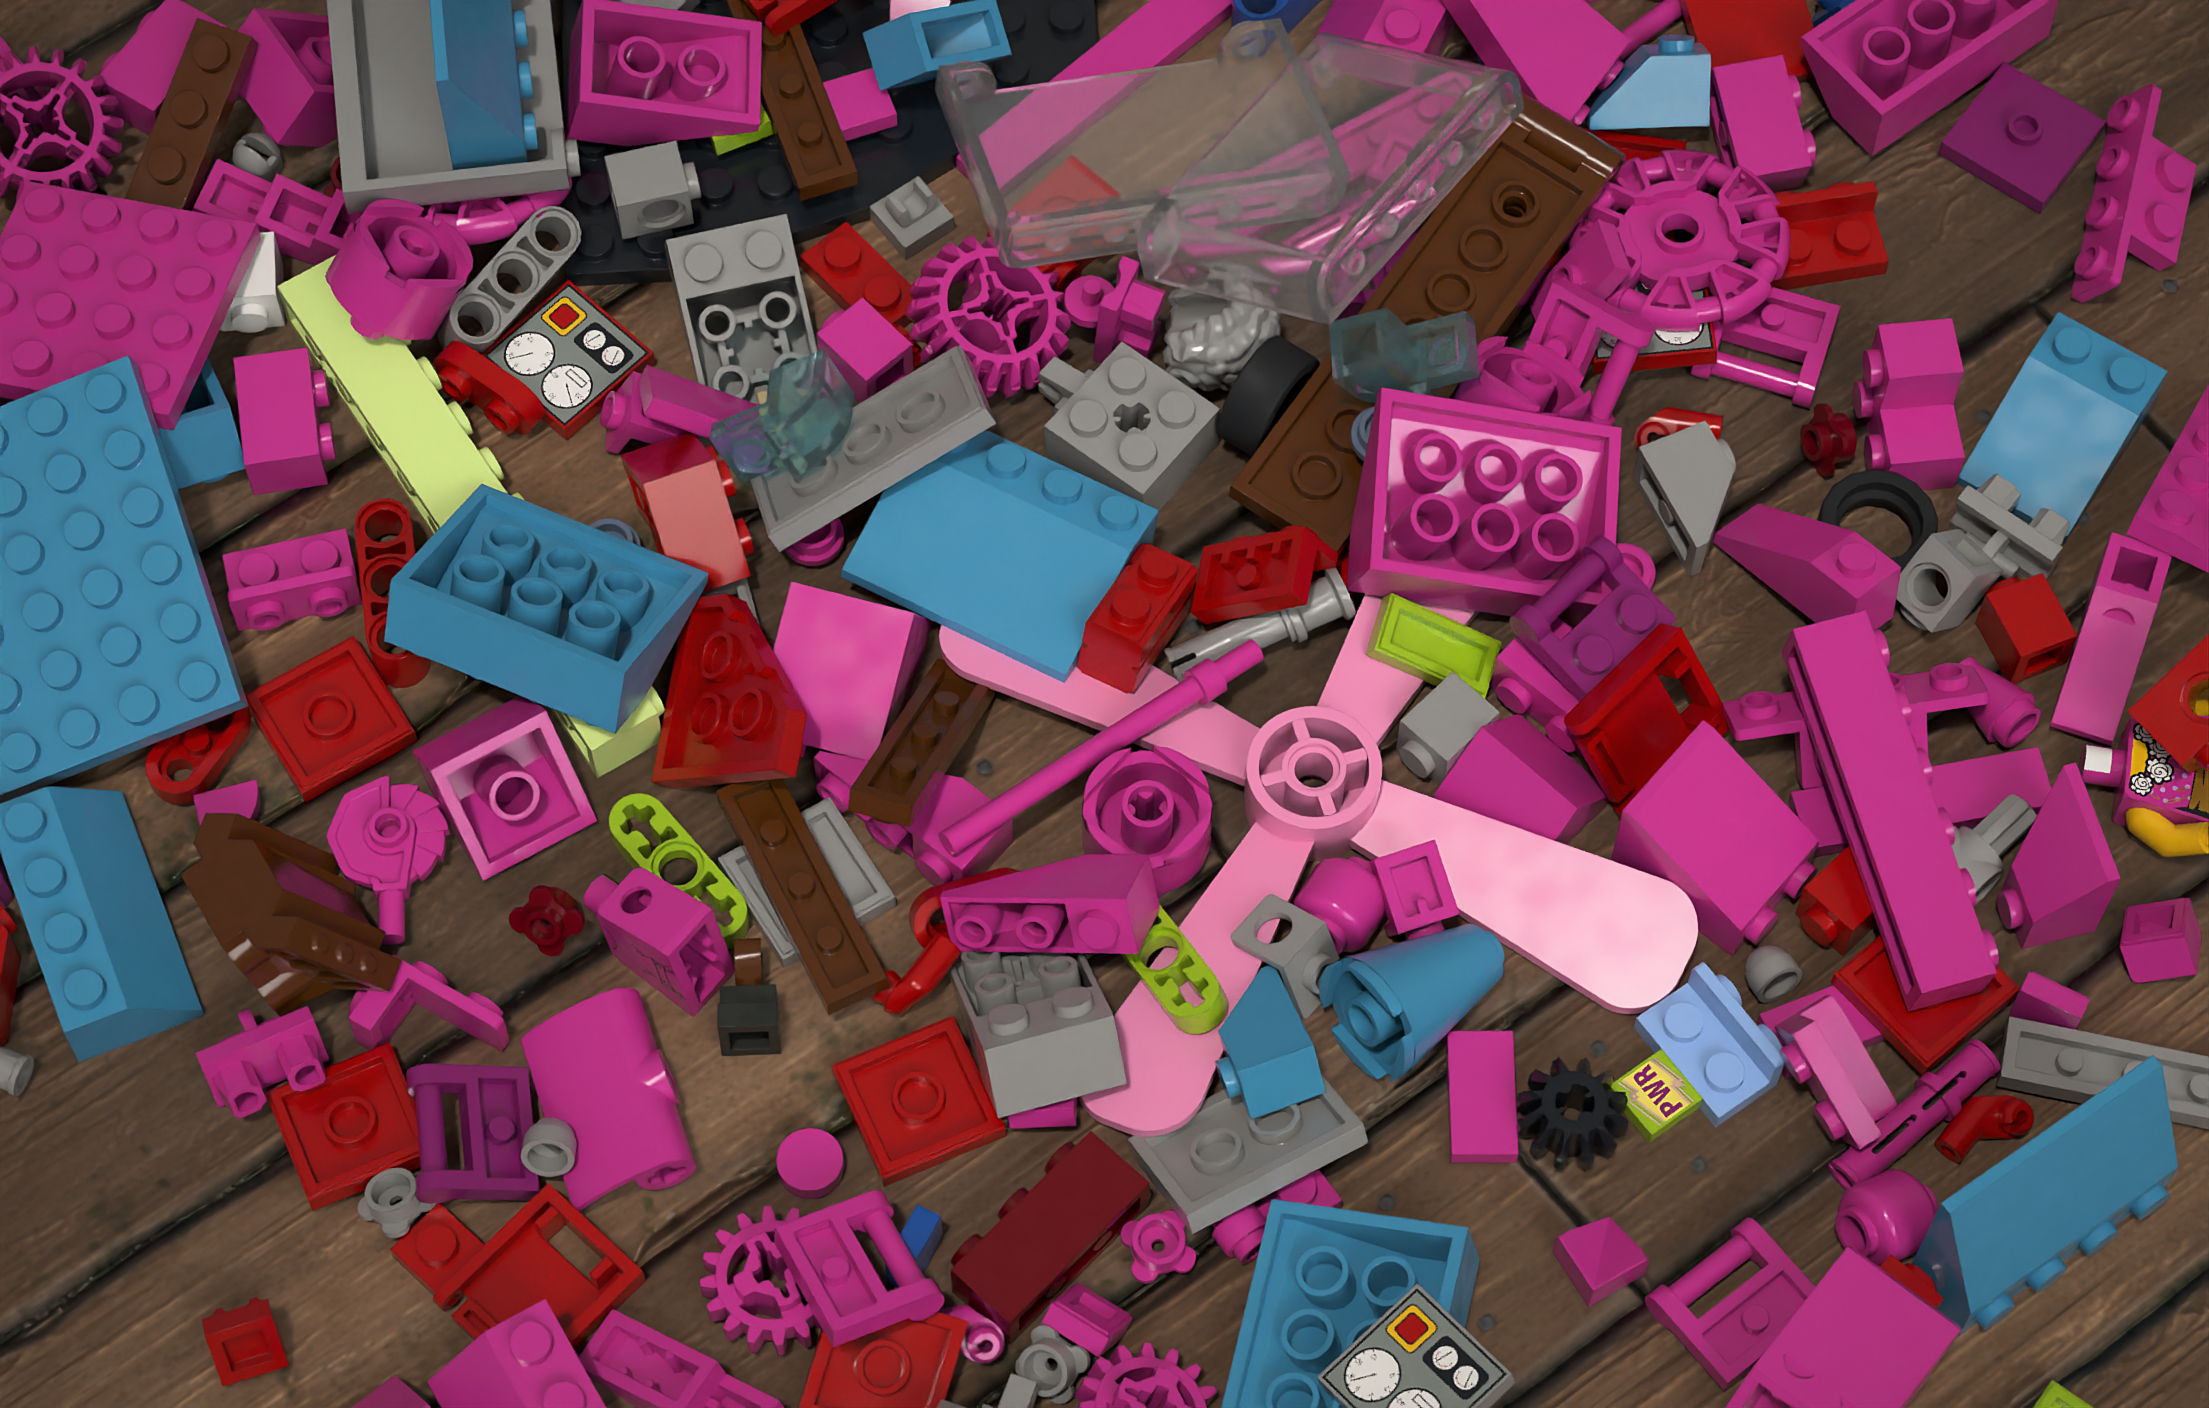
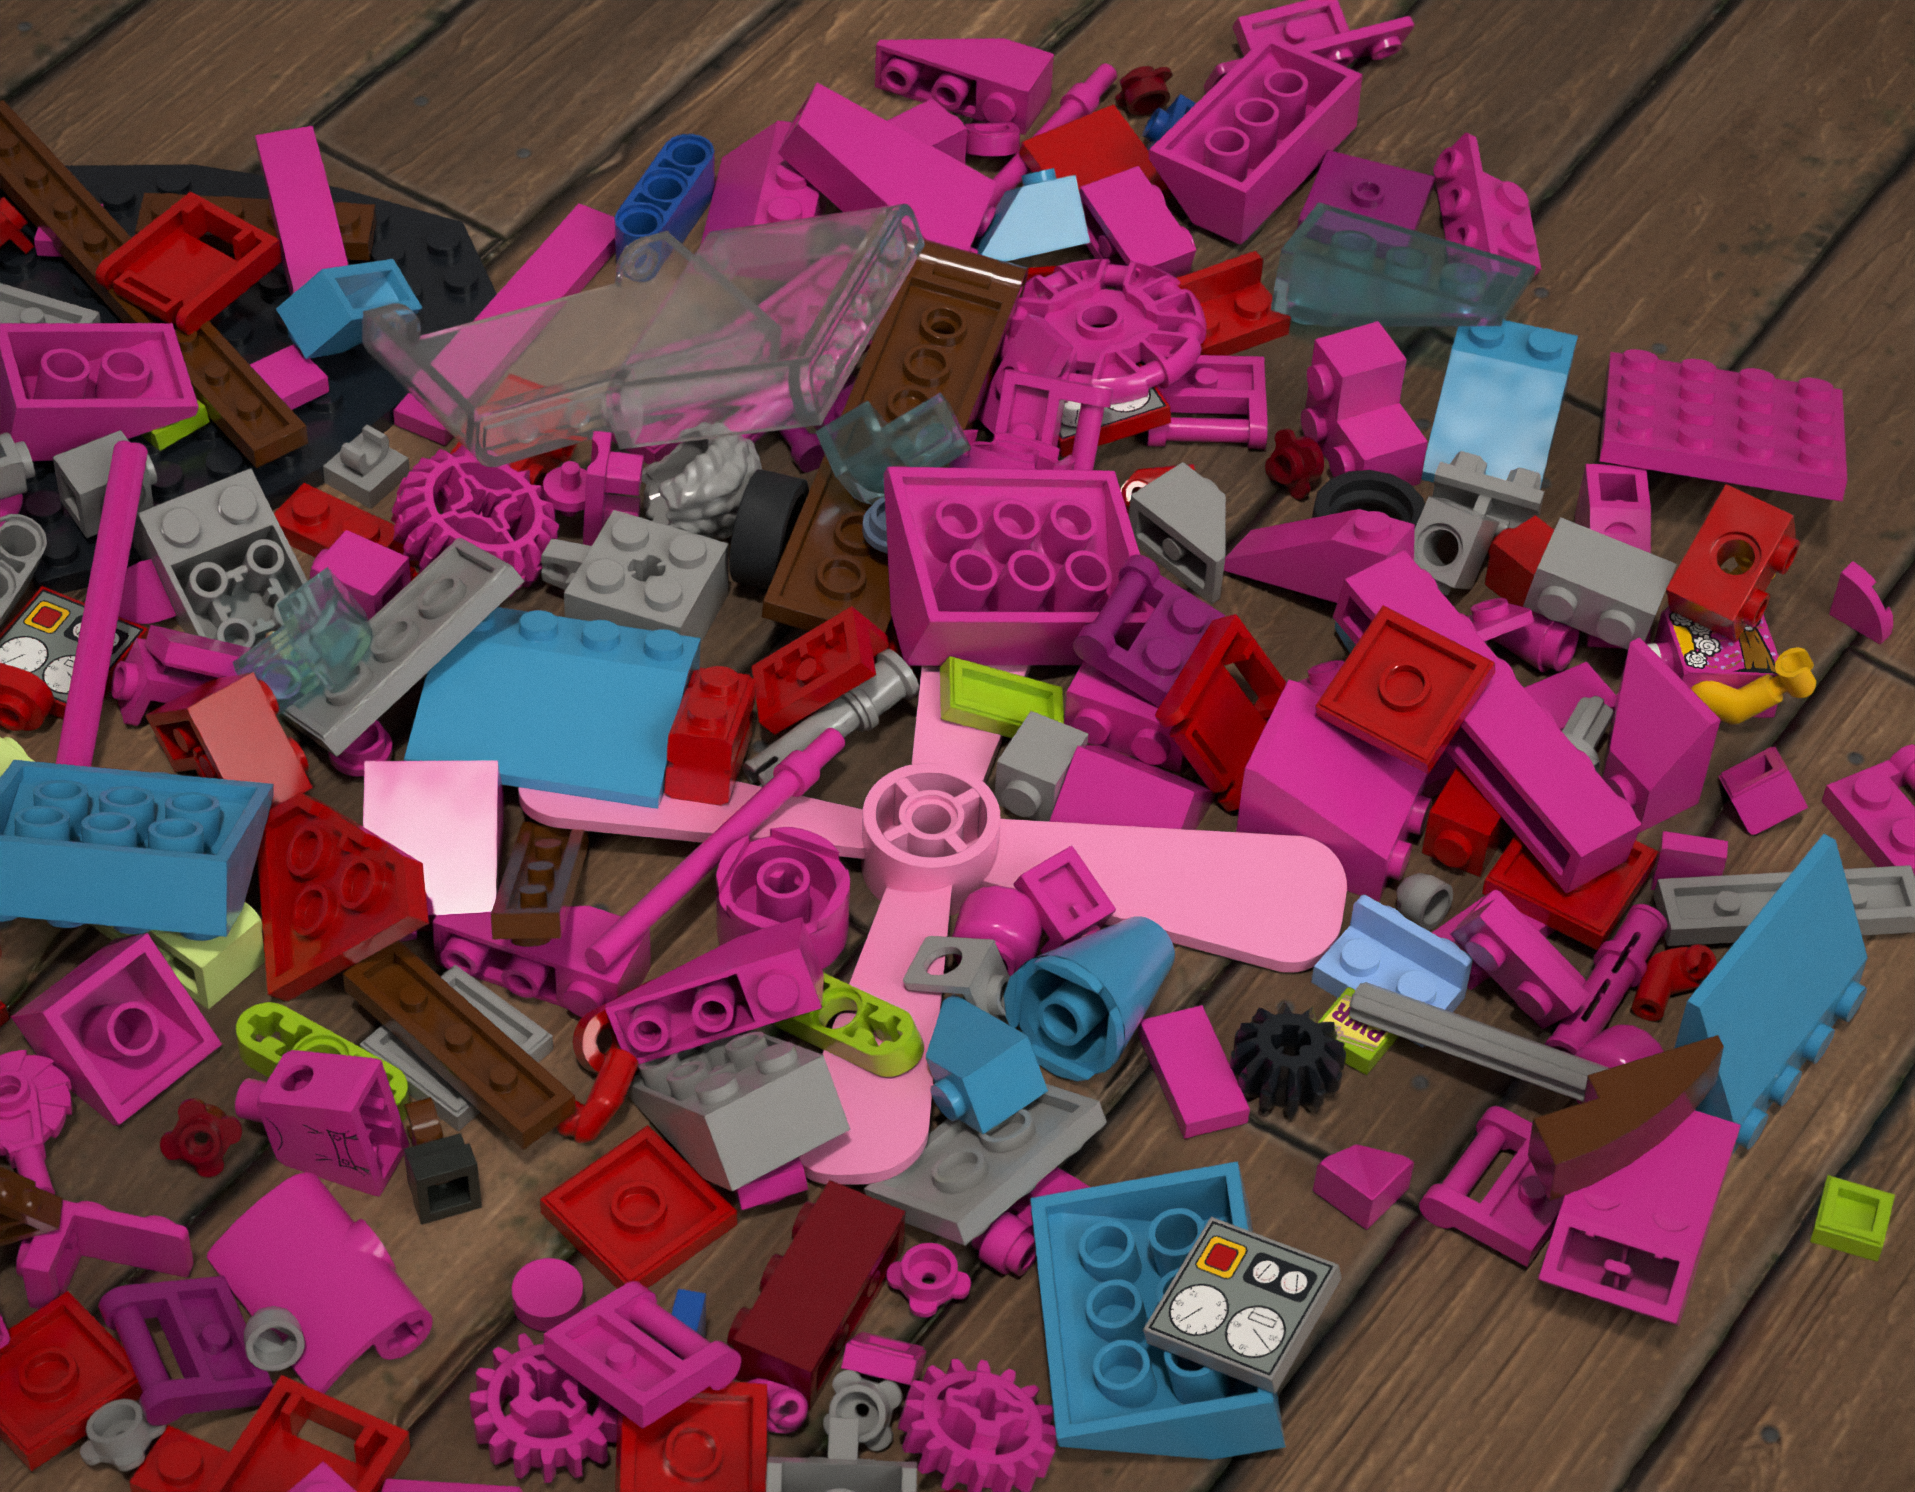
camera: 20 degrees left, 15 degrees down
none -> dark pink axle [55,440,148,767]
none -> dark pink tile [119,559,177,624]
none -> clear light blue slope [1270,202,1536,327]
none -> red tile [1315,605,1496,774]
none -> light grey axle [1350,982,1609,1102]
none -> light grey brick [1523,517,1677,650]
none -> reddish brown slope [1528,1035,1724,1201]

